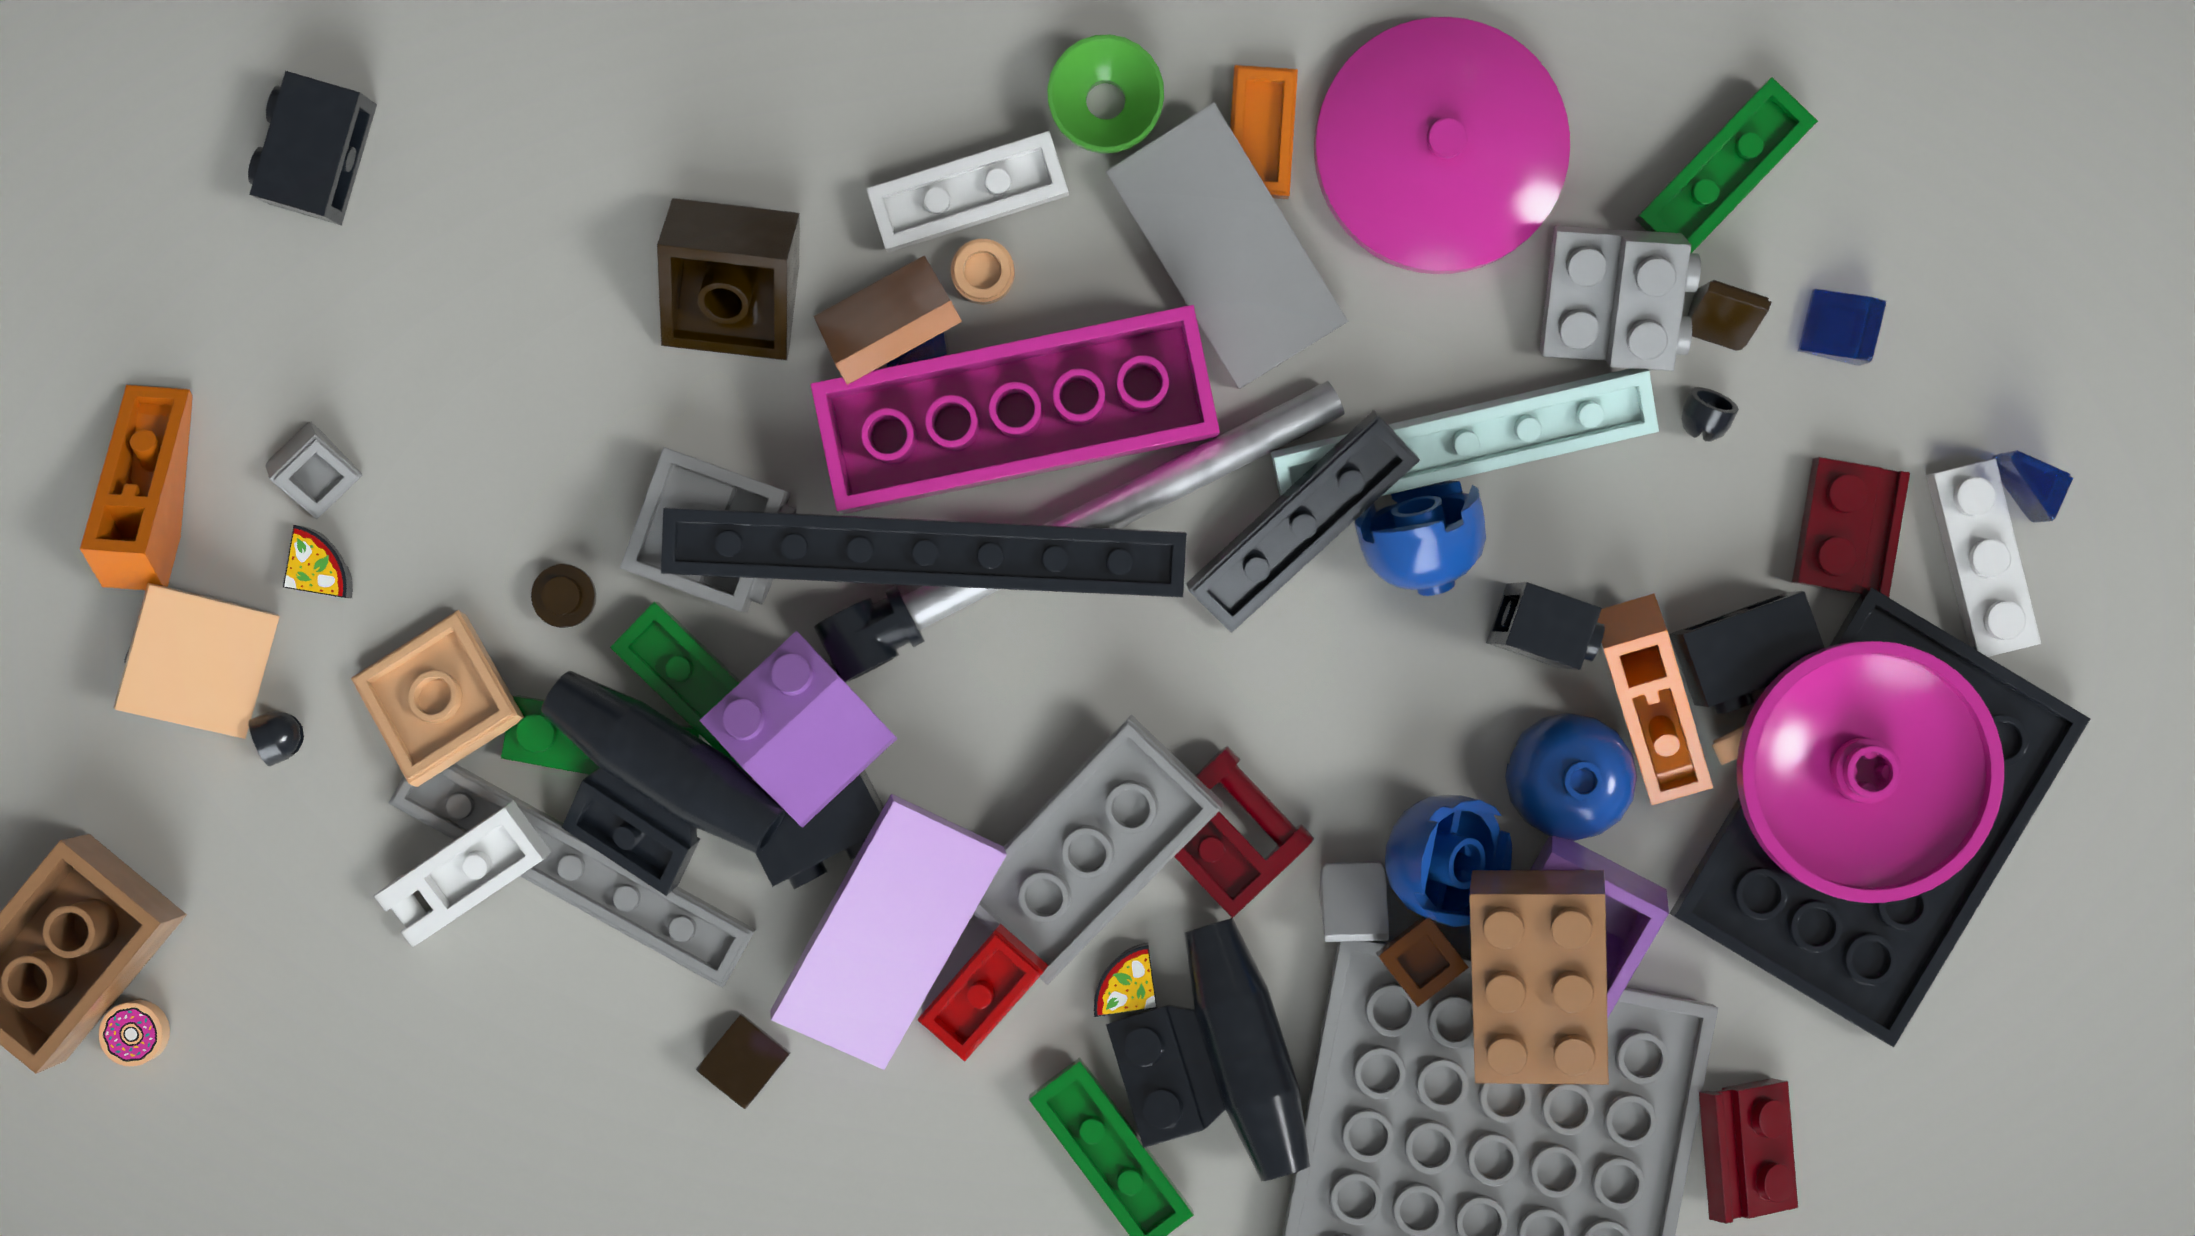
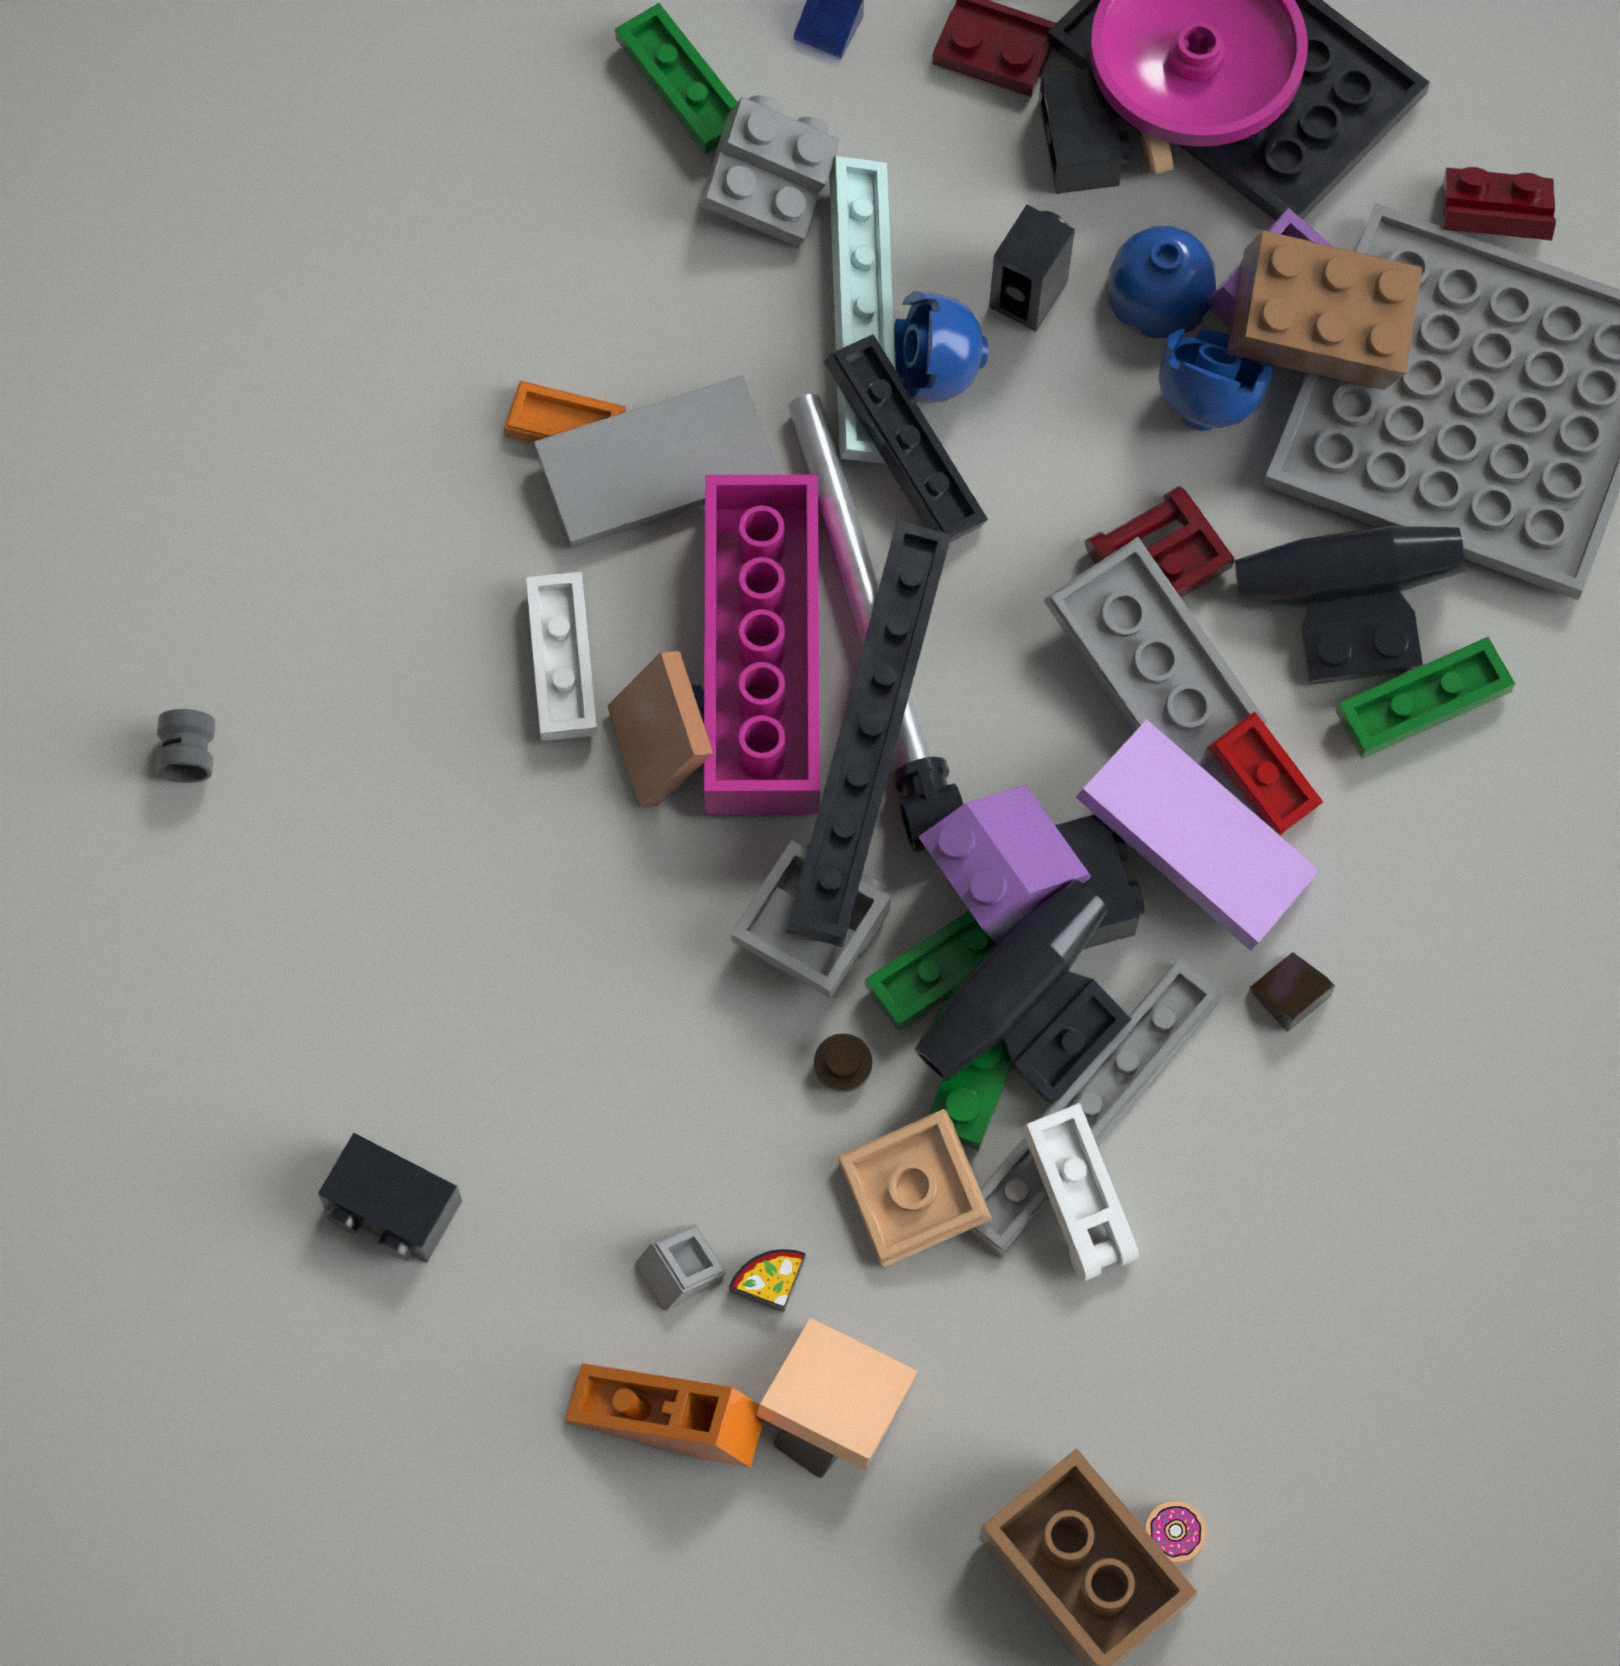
camera: 75 degrees left, 20 degrees down
black hinge [249,711,304,766] -> none
dark brown slope [657,198,800,360] -> none
light nougat tile [951,239,1015,305] -> none
bright green piece [1047,34,1164,154] -> none
tile [1094,943,1157,1017] -> none
dark pink dish [1314,17,1570,274] -> none
light grey slope [1319,862,1389,942] -> none
reddish brown plate [1376,916,1469,1007] -> none
orange slope [1597,593,1713,806] -> none
black hinge [1681,387,1739,442] -> none
dark brown slope [1687,280,1772,351] -> none

